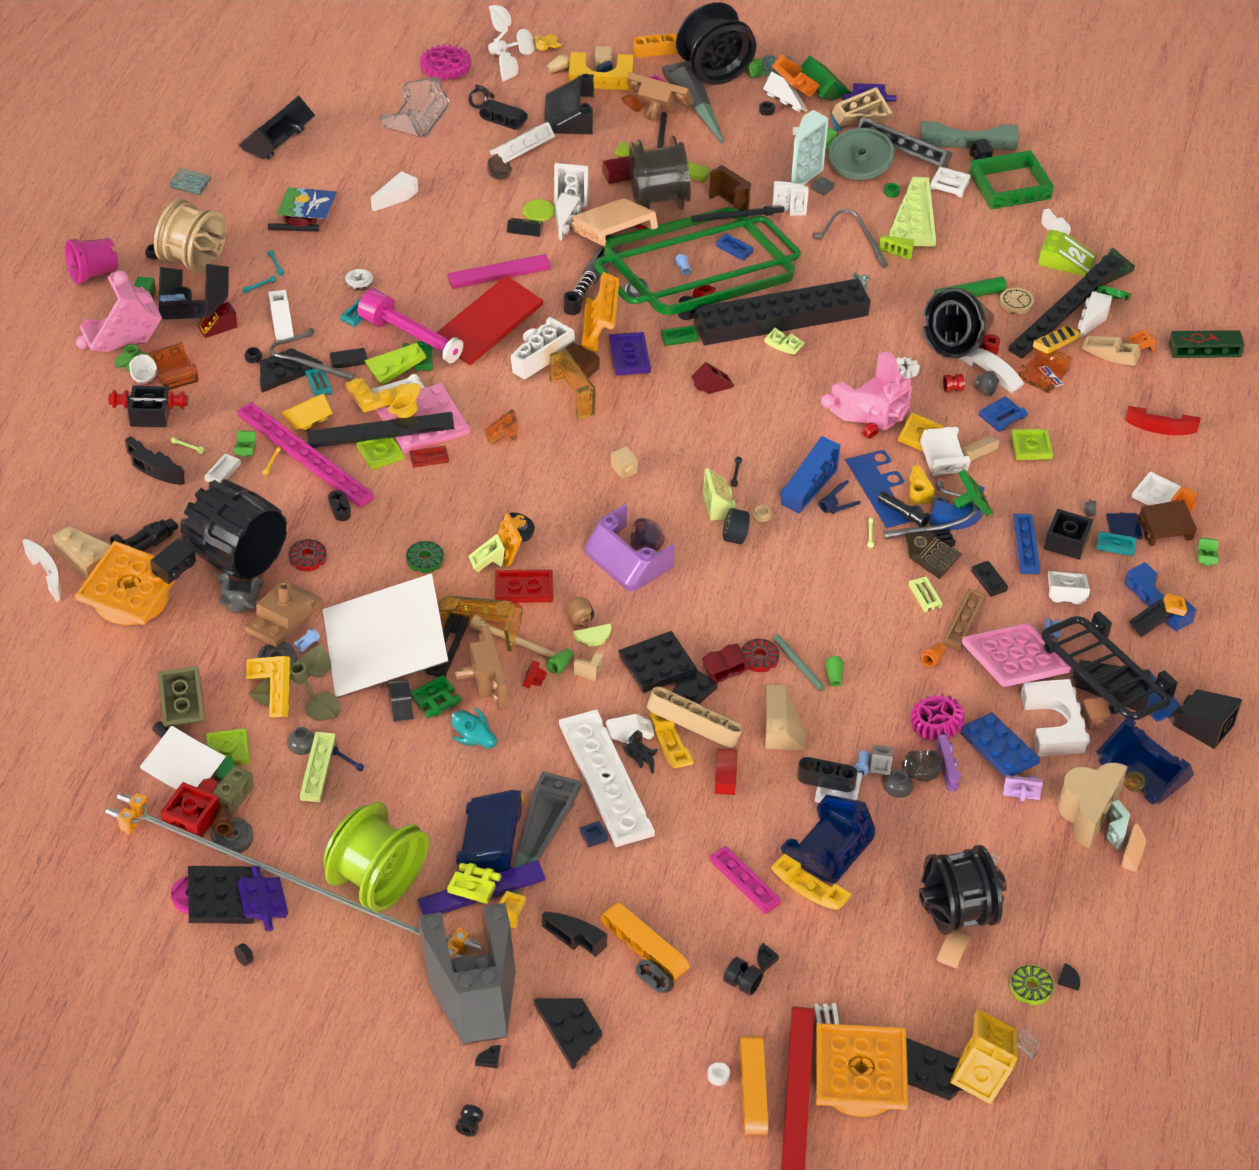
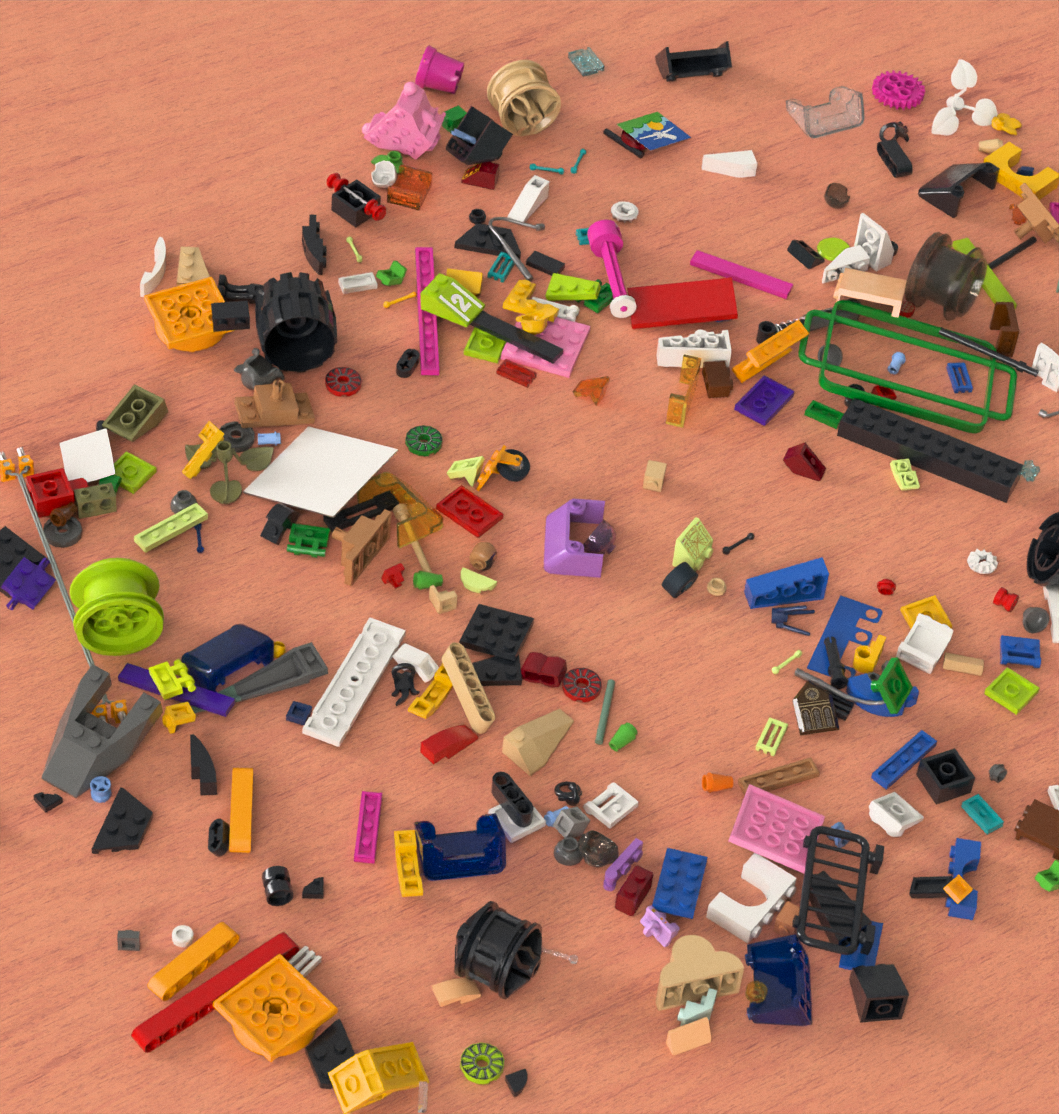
camera: 40 degrees right, 0 degrees up
teal animal [451,707,497,749] -> none
white fence [490,122,555,164] -> none
tan brick [595,46,611,70] -> none
bright pink piece [821,351,912,431] -> none
dark pink gear [910,694,965,742] -> none
black plate [971,561,1008,597] -> none
clear blue piece [1106,512,1142,539] -> none
none -> medium blue wheel [90,776,111,803]
none -> dark grey plate [117,930,140,951]
none -> lime slope [421,273,485,327]
none -> black piece [554,781,582,806]
none -> white plate [583,782,638,829]
none -> dark red brick [615,865,653,916]

